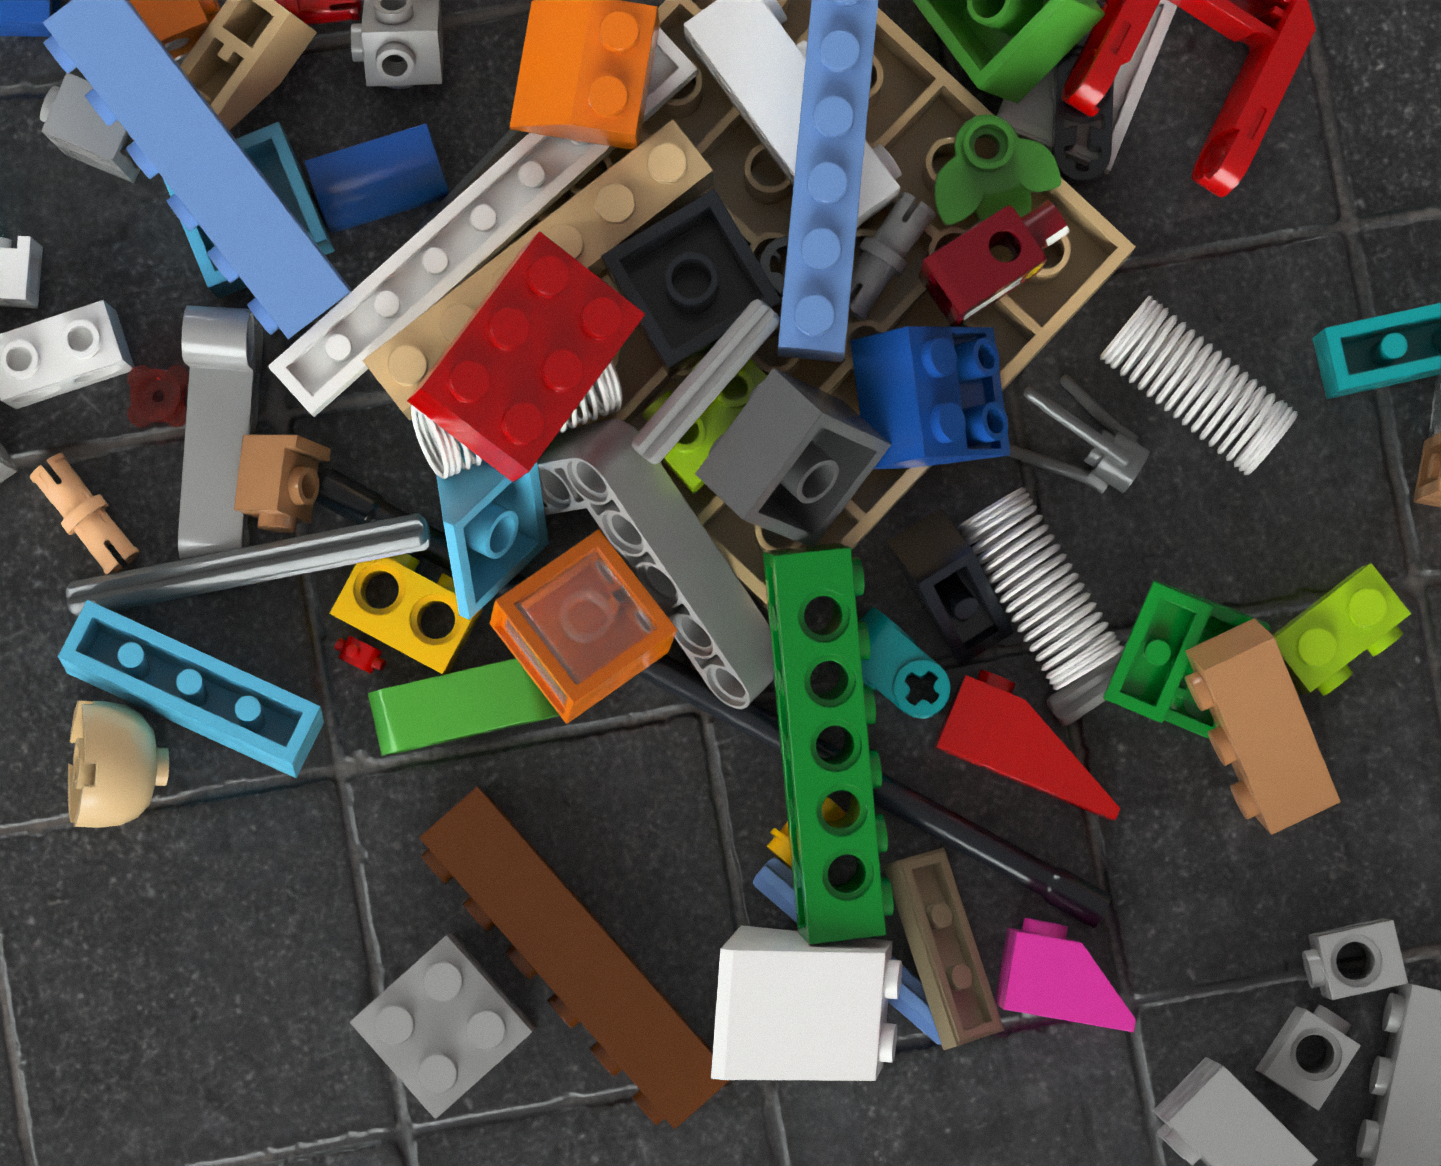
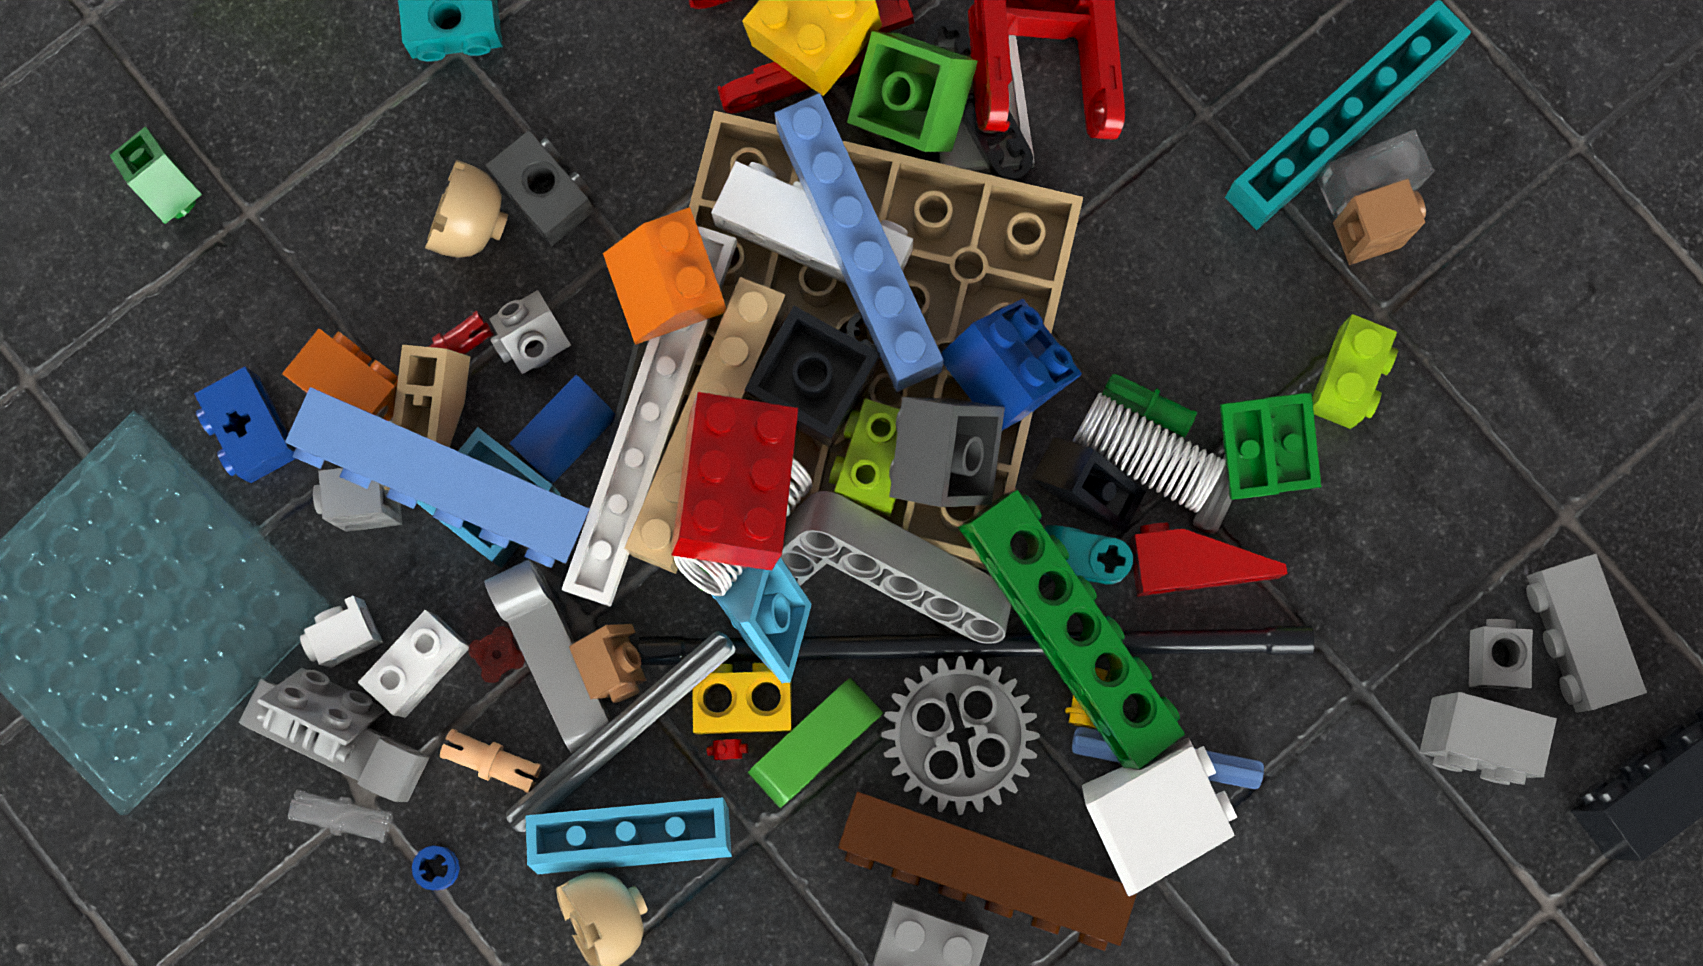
camera: 30 degrees left, 5 degrees down
piece [490,529,678,724] -> none
light grey axle [632,299,780,464] -> none
light grey pin [849,191,936,322] -> none
dark tan tile [883,847,1004,1050] -> none
dark red torso [918,200,1069,327] -> none
bright green plate [934,114,1061,226] -> none
dark pink slope [995,918,1136,1032] -> none
dark grey plant [1007,374,1150,494] -> none
white piece [1100,295,1298,475] -> none
medium nougat brick [1185,618,1341,835] -> none
light grey brick [1302,918,1408,1000] -> none
none -> light grey gear [881,656,1040,815]
none -> green axle [1102,374,1197,438]

